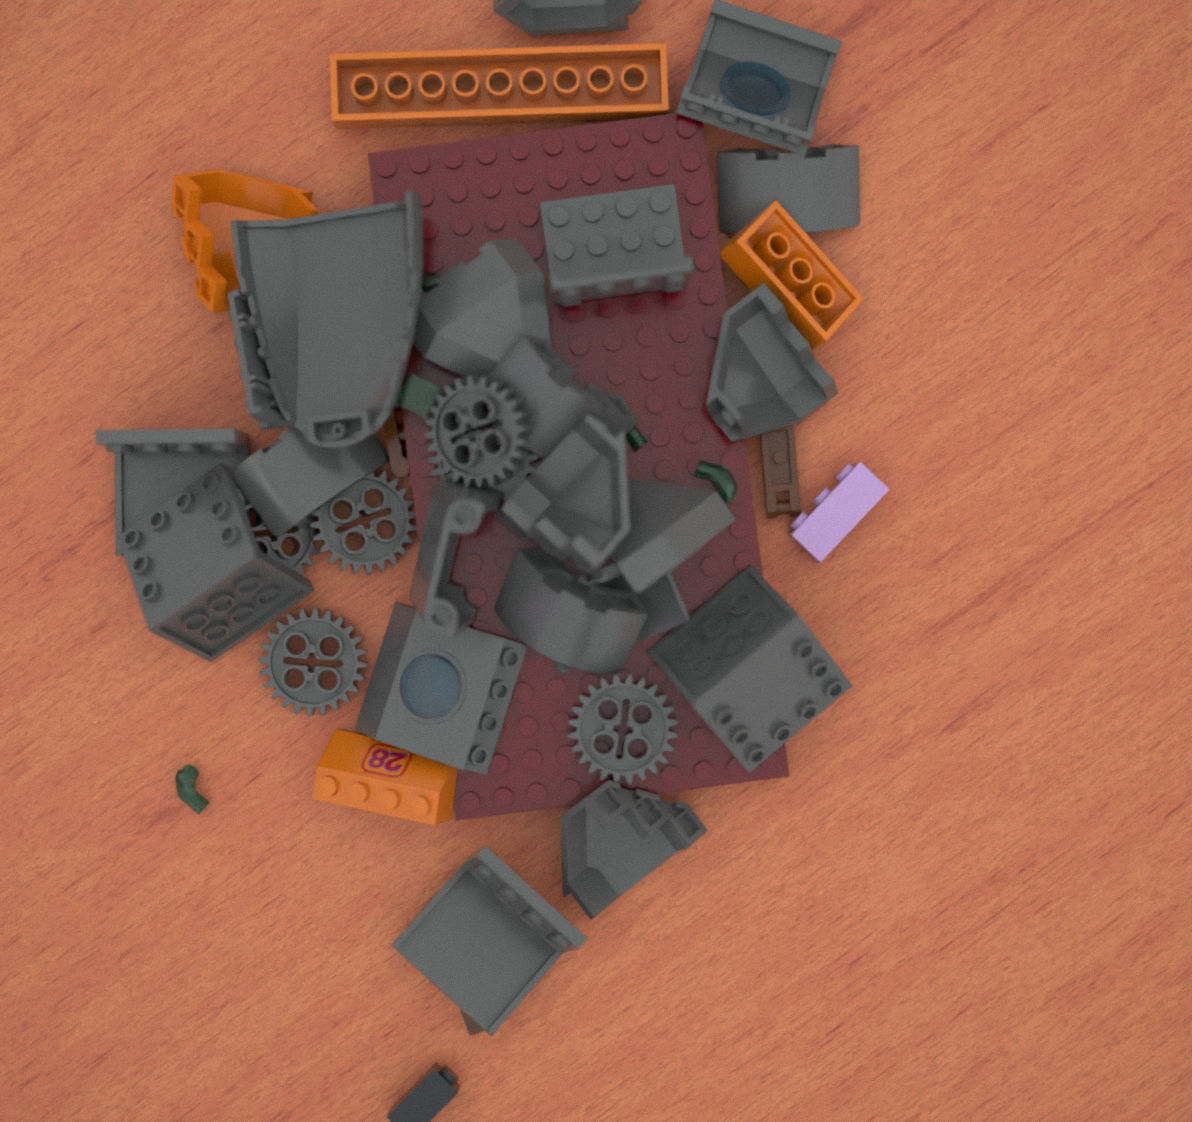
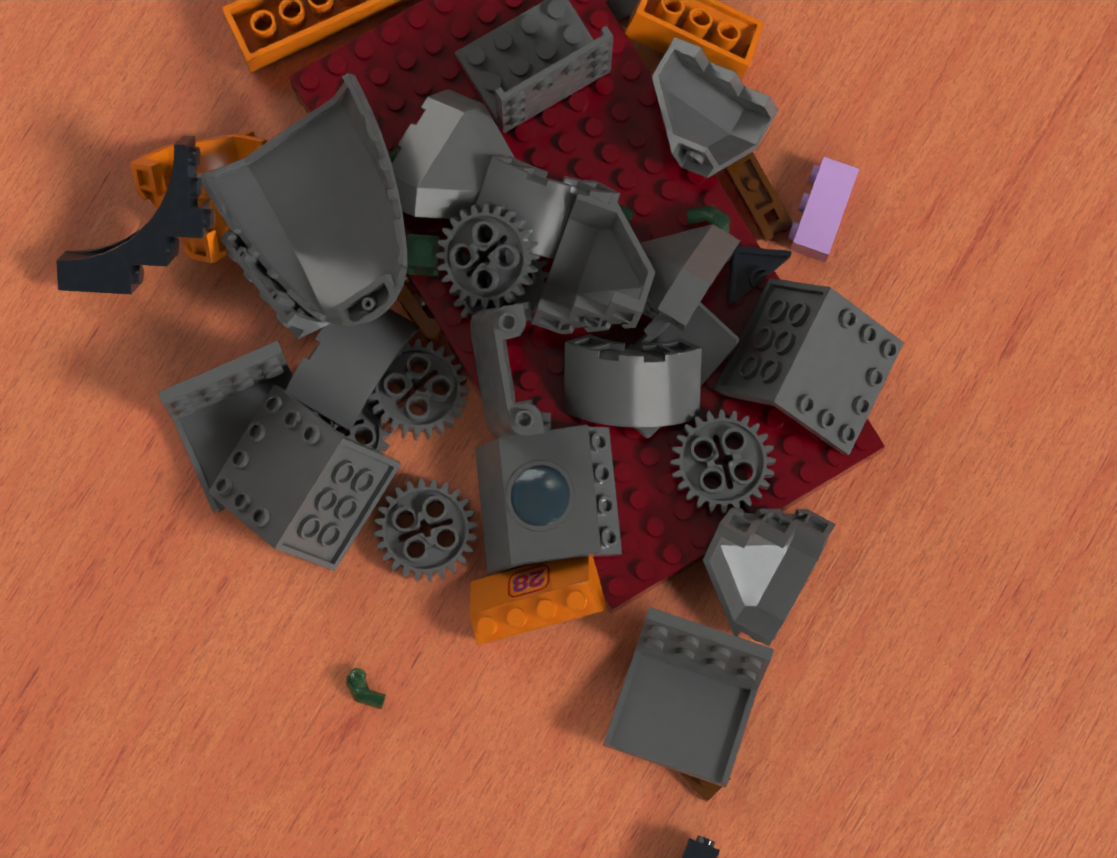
camera: 25 degrees left, 10 degrees down
none -> black arch [56,136,215,295]
none -> black tile [728,246,791,306]

